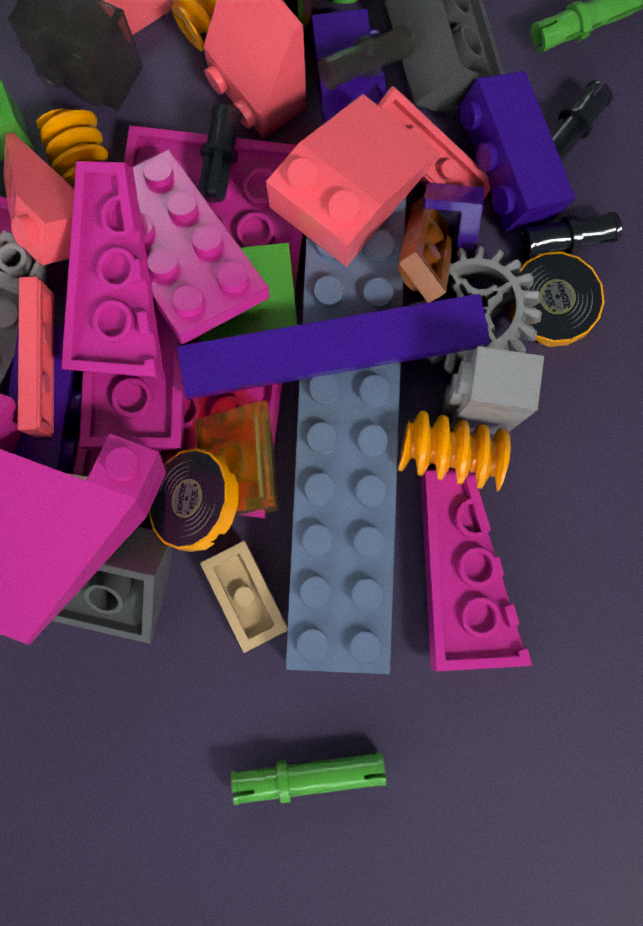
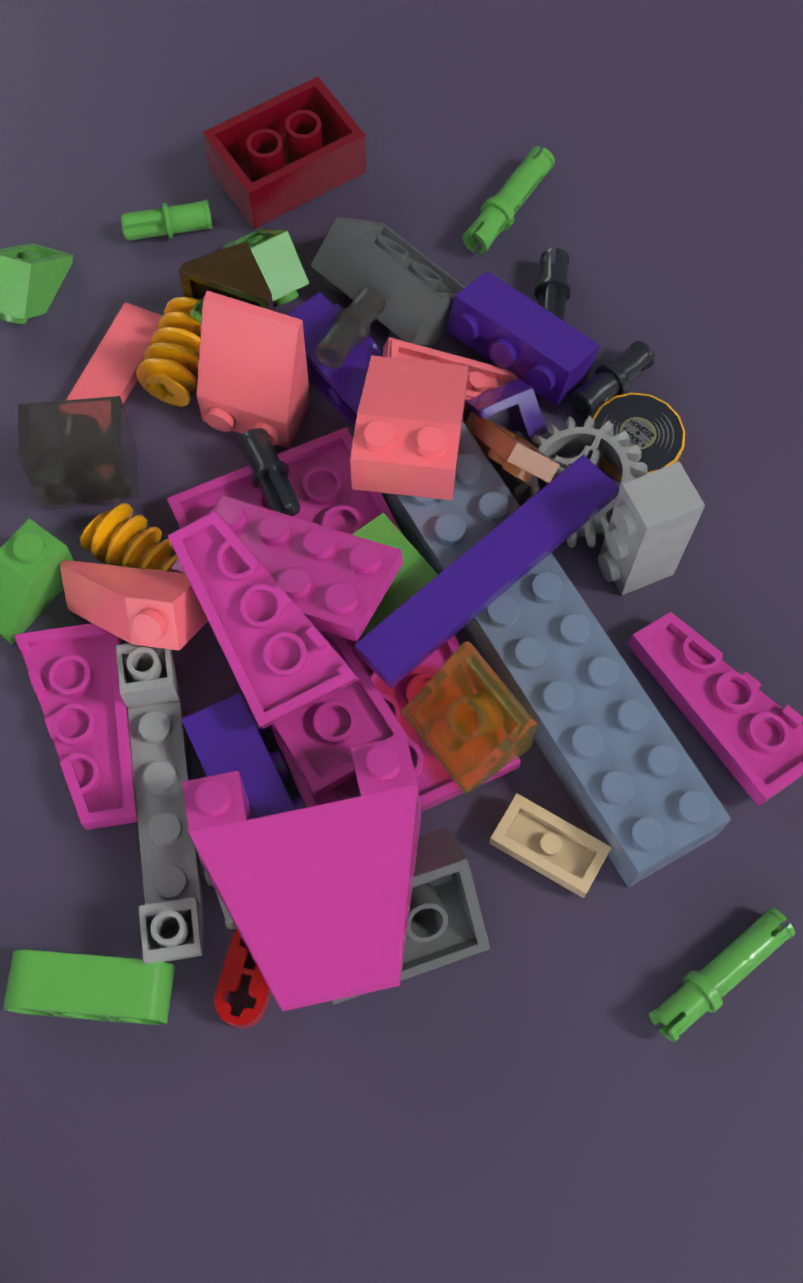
camera: 35 degrees left, 15 degrees down
coral tile [18,277,55,438] -> none
black tile [149,448,238,552] -> none
light orange piece [398,410,511,492] -> none

